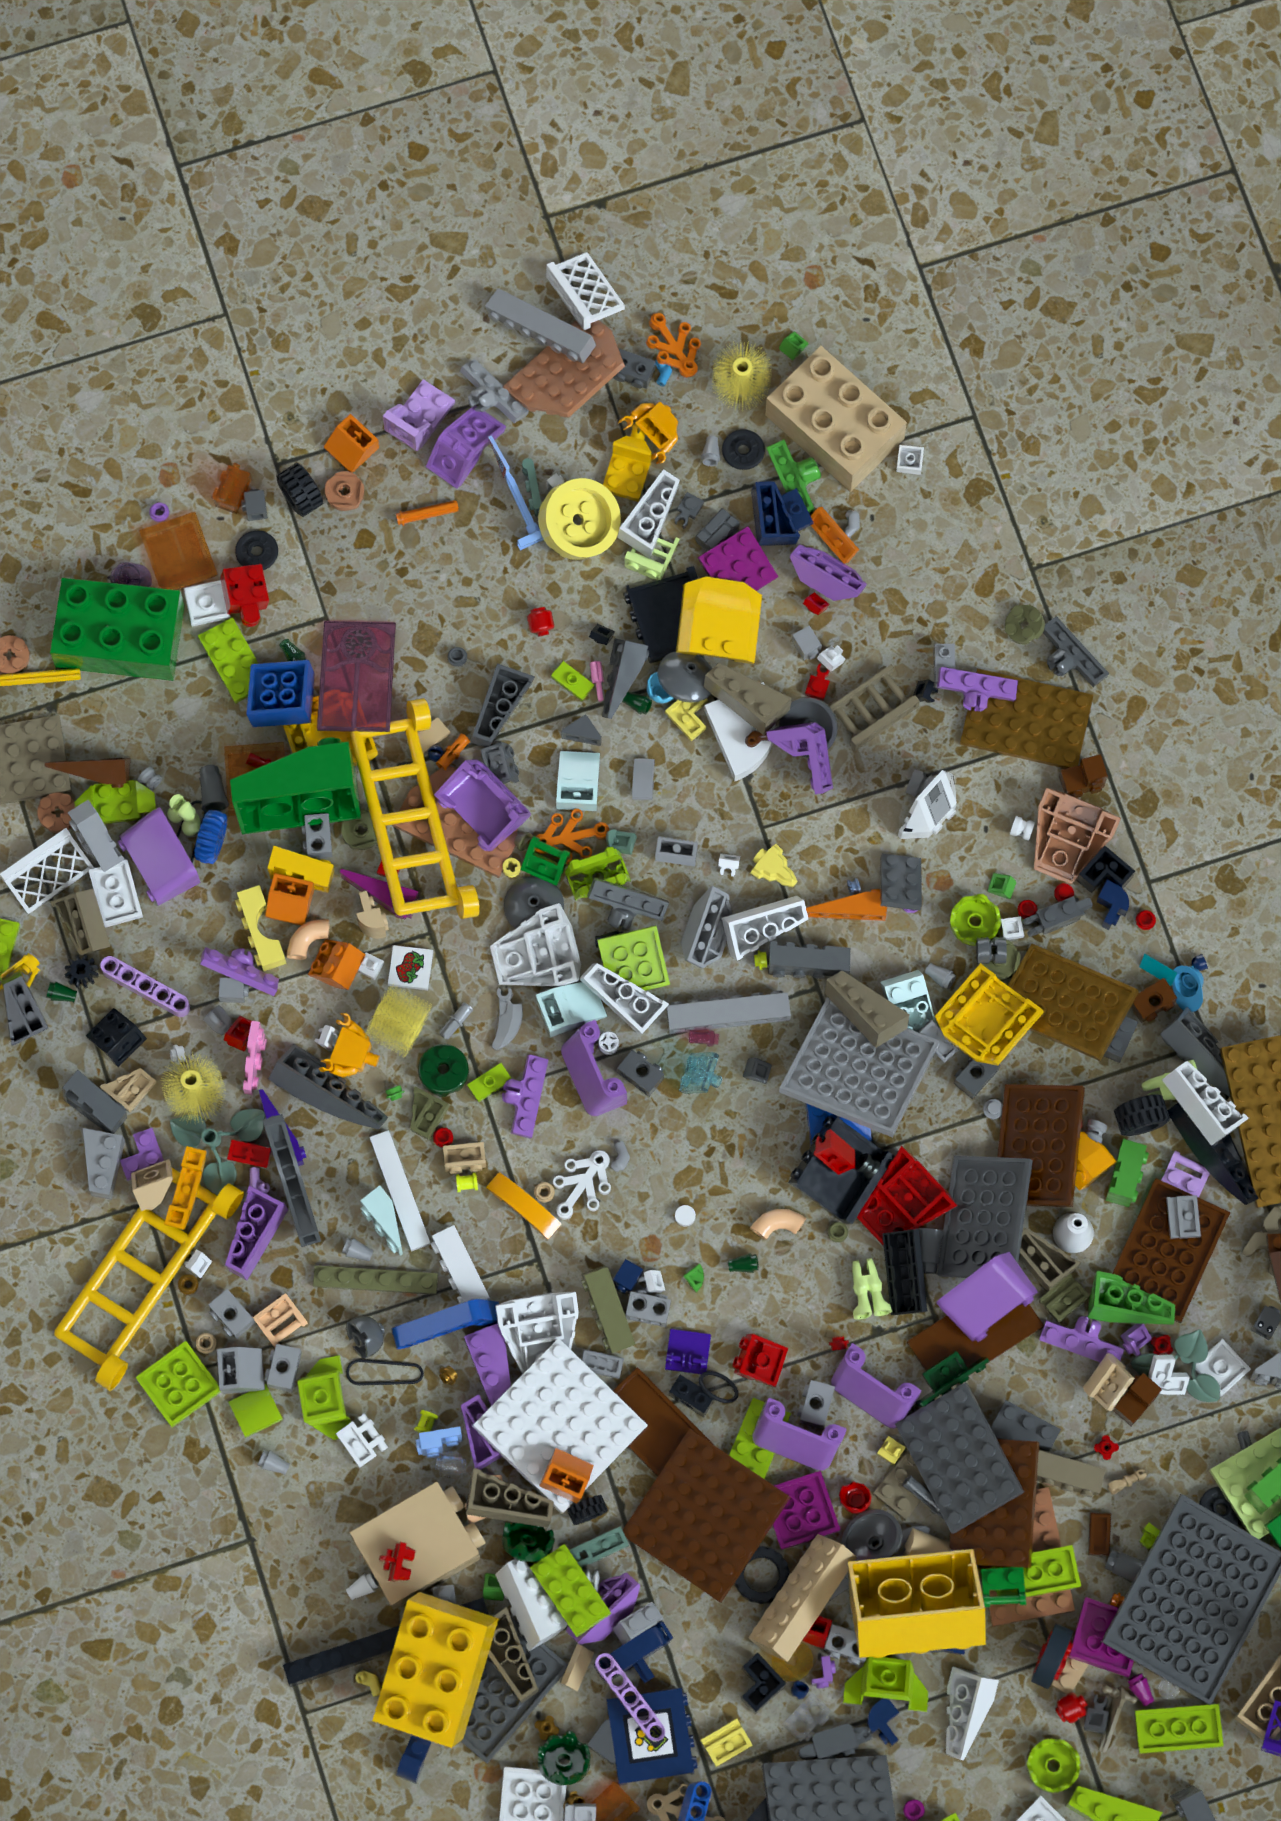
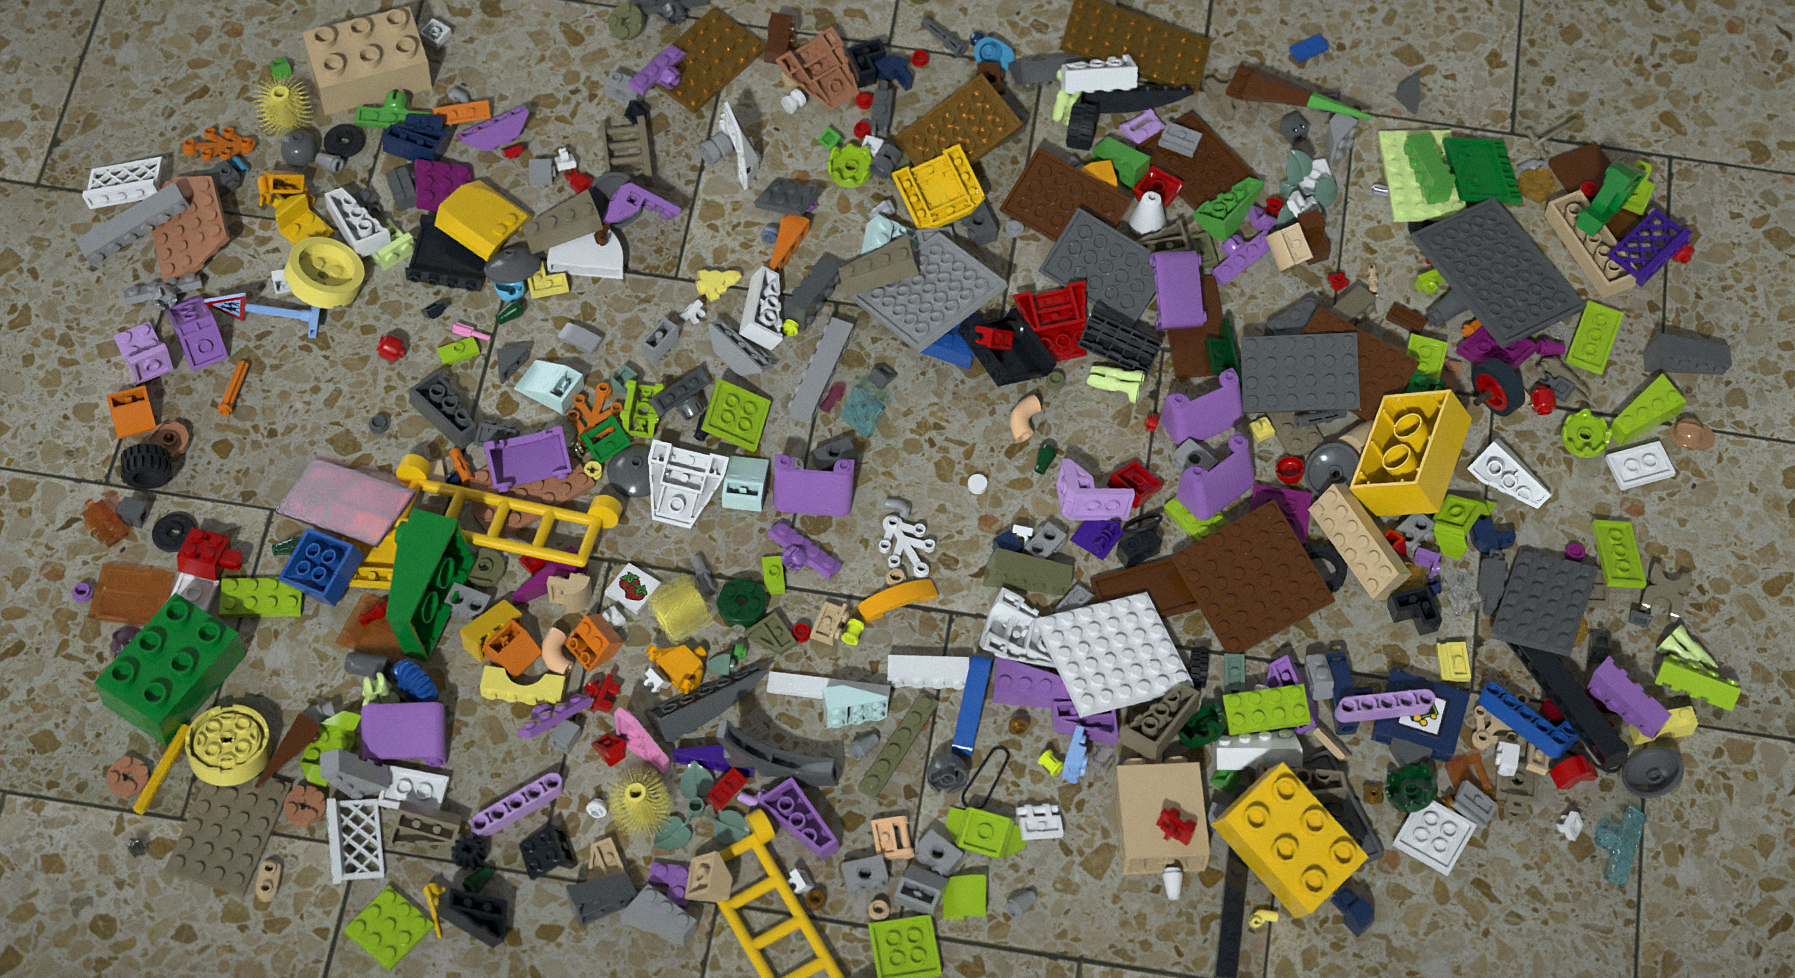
camera: 65 degrees left, 15 degrees down
light orange slope [164,1146,207,1230] -> none
light grey piece [203,1005,233,1035] -> none
light grey piece [492,988,523,1050] -> none
sand green plate [522,458,541,516] -> none
orange slope [539,1448,594,1503] -> none
white wedge [579,963,669,1034] -> none
dark grey wedge [602,638,649,719] -> none
bright green tile [683,1263,704,1293] -> none
teal sticker [1139,954,1177,986] -> none
none -> light yellow brick [185,705,272,786]
none -> dark grey cylinder [281,130,319,167]
none -> red hips [584,673,621,713]
none -> sand green plate [707,654,735,676]
none -> dark grey pin [921,16,968,58]
none -> lavender bracket [1056,459,1135,521]
none -> red slope [1132,165,1184,209]

